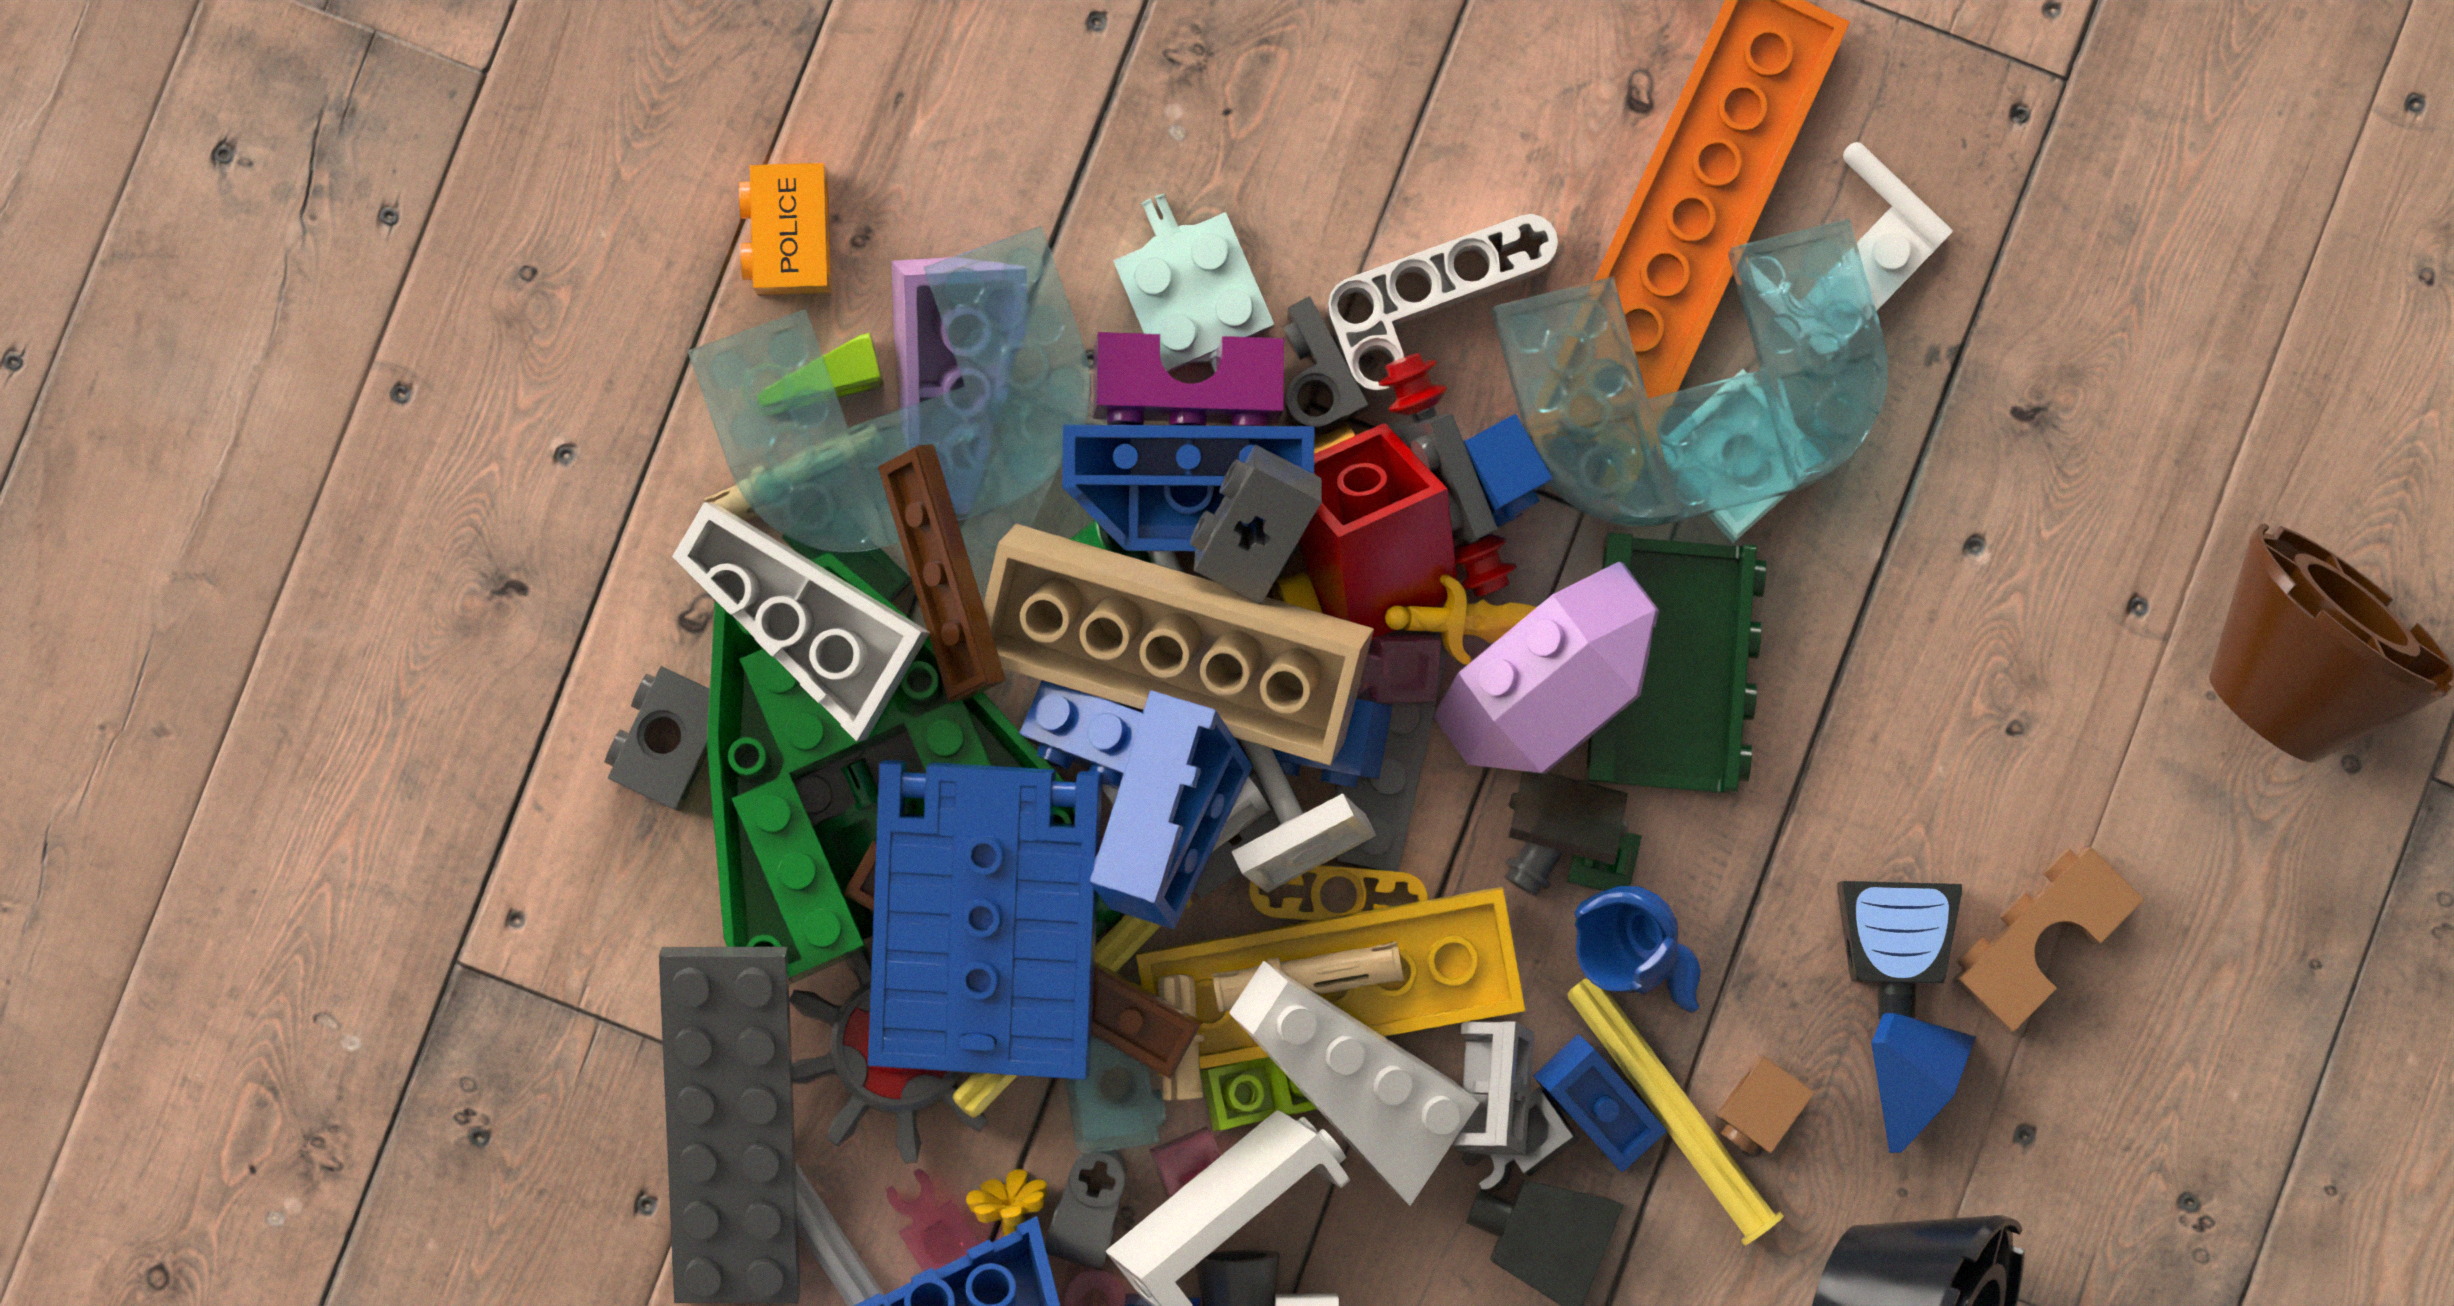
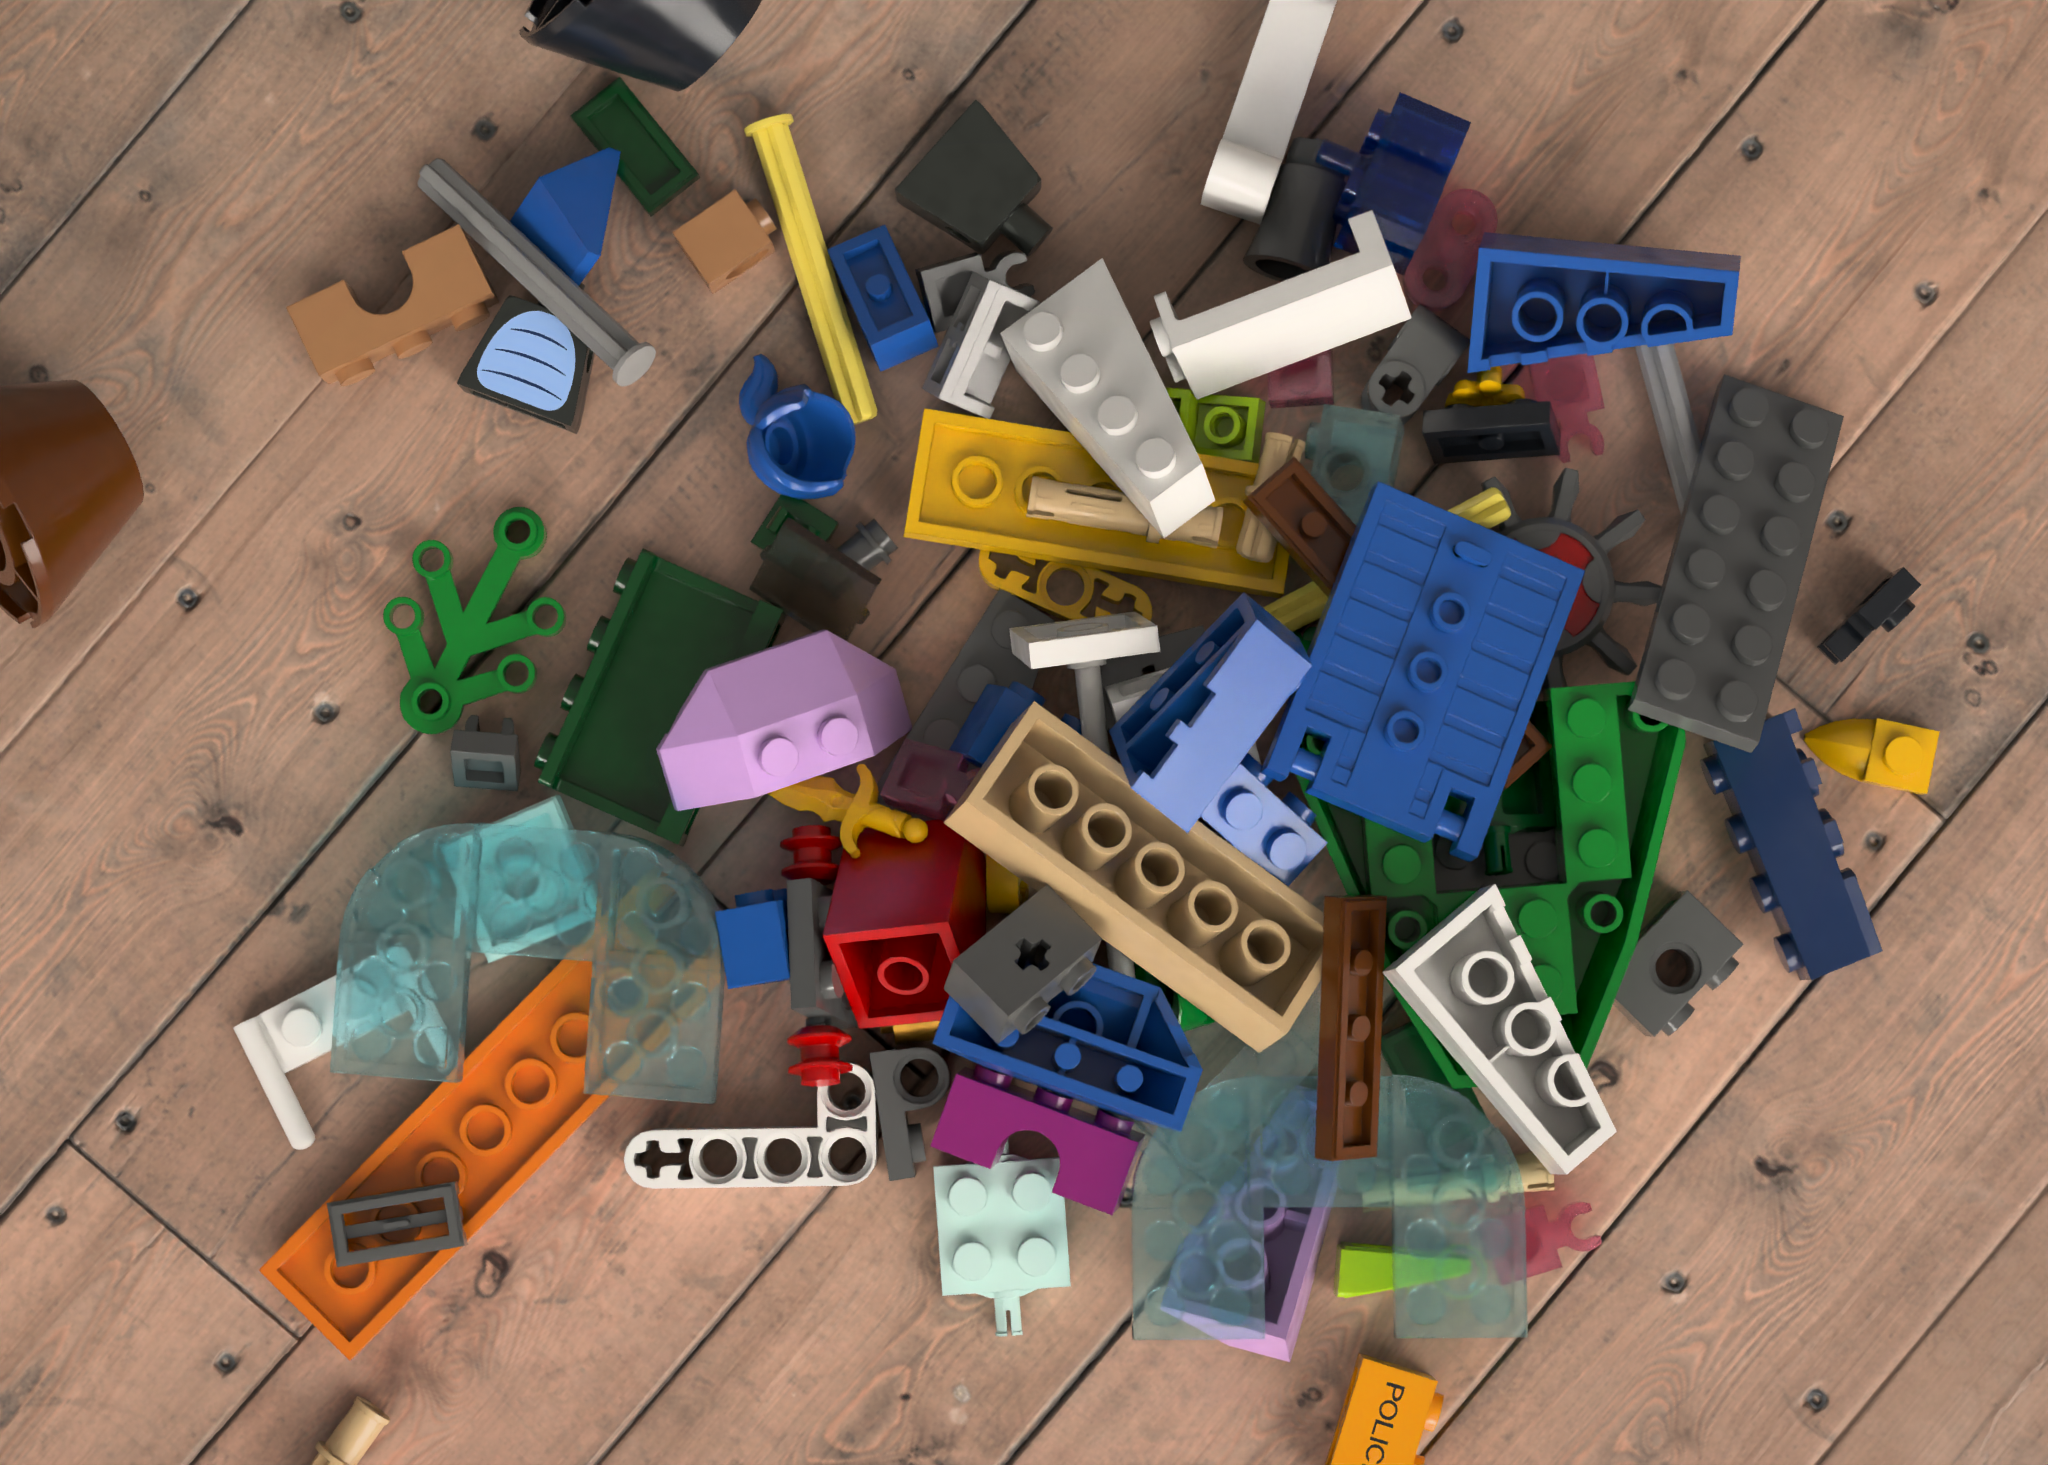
camera: 160 degrees left, 0 degrees up
none -> dark grey tile [327,1181,468,1267]
none -> green plant [383,507,567,734]
none -> light grey axle [417,158,656,387]
none -> dark grey tile [450,715,521,791]
none -> dark green tile [570,76,700,217]
none -> black plate [1422,399,1561,464]
none -> clear pink plate [1479,1201,1602,1286]
none -> dark blue wedge [1700,708,1883,980]
none -> yellow plate [1803,718,1940,795]
none -> black plate [1817,567,1921,665]

